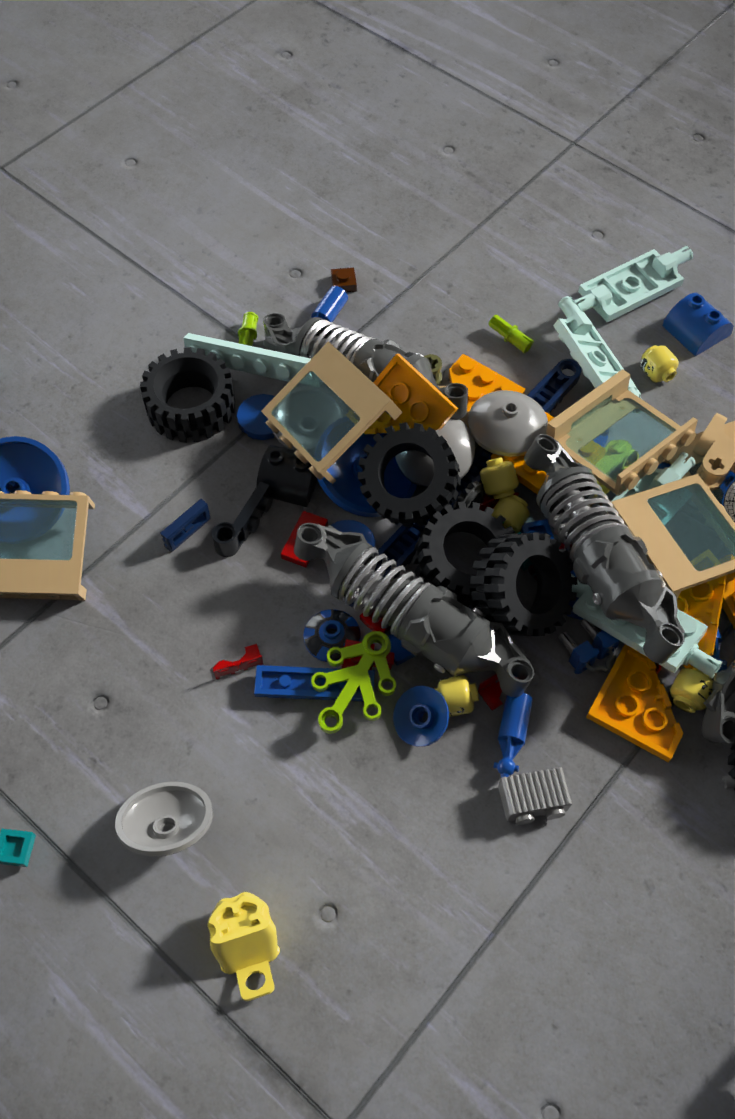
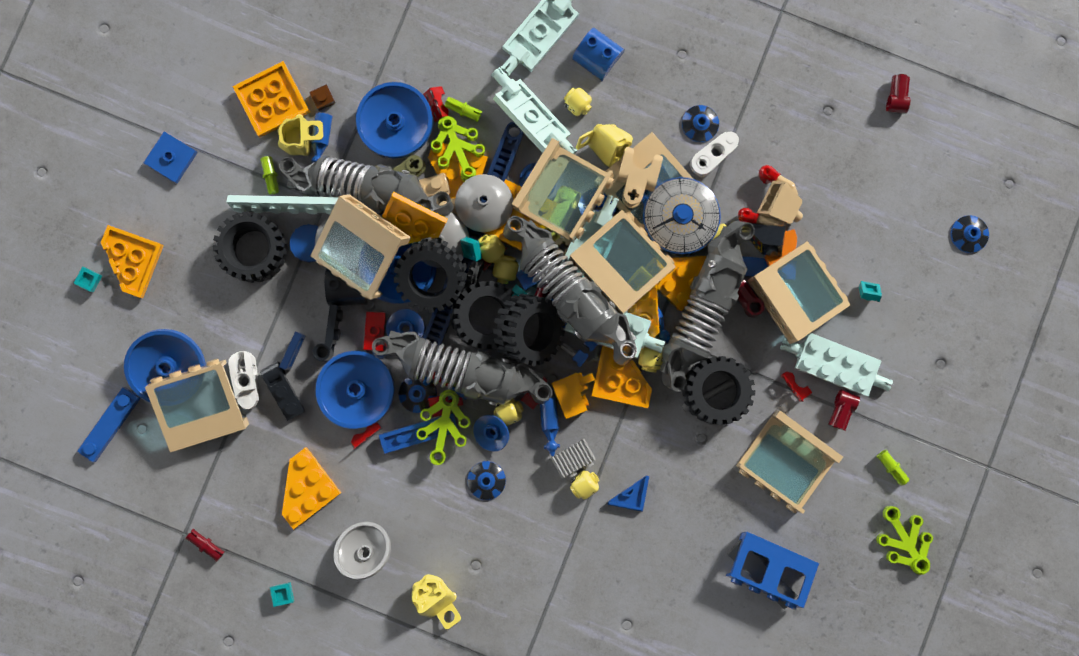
camera: 25 degrees left, 25 degrees up
none -> light orange plate [101,225,164,298]
none -> blue plate [143,131,198,184]
none -> white piece [228,351,259,409]
none -> light orange plate [232,61,310,138]
none -> black plate [260,361,305,421]
none -> light yellow piece [278,114,323,156]
none -> light orange plate [282,447,341,530]
none -> blue dish [316,351,394,429]
none -> blue dish [356,82,433,159]
none -> red piece [423,86,449,123]
none -> lime plant [431,116,485,182]
none -> teal plate [460,237,482,261]
none -> dish [467,461,506,500]
none -> light orange hinge [551,372,595,419]
none -> light yellow head [570,470,600,499]
none -> light yellow piece [576,124,633,168]
none -> blue tile [607,476,649,512]

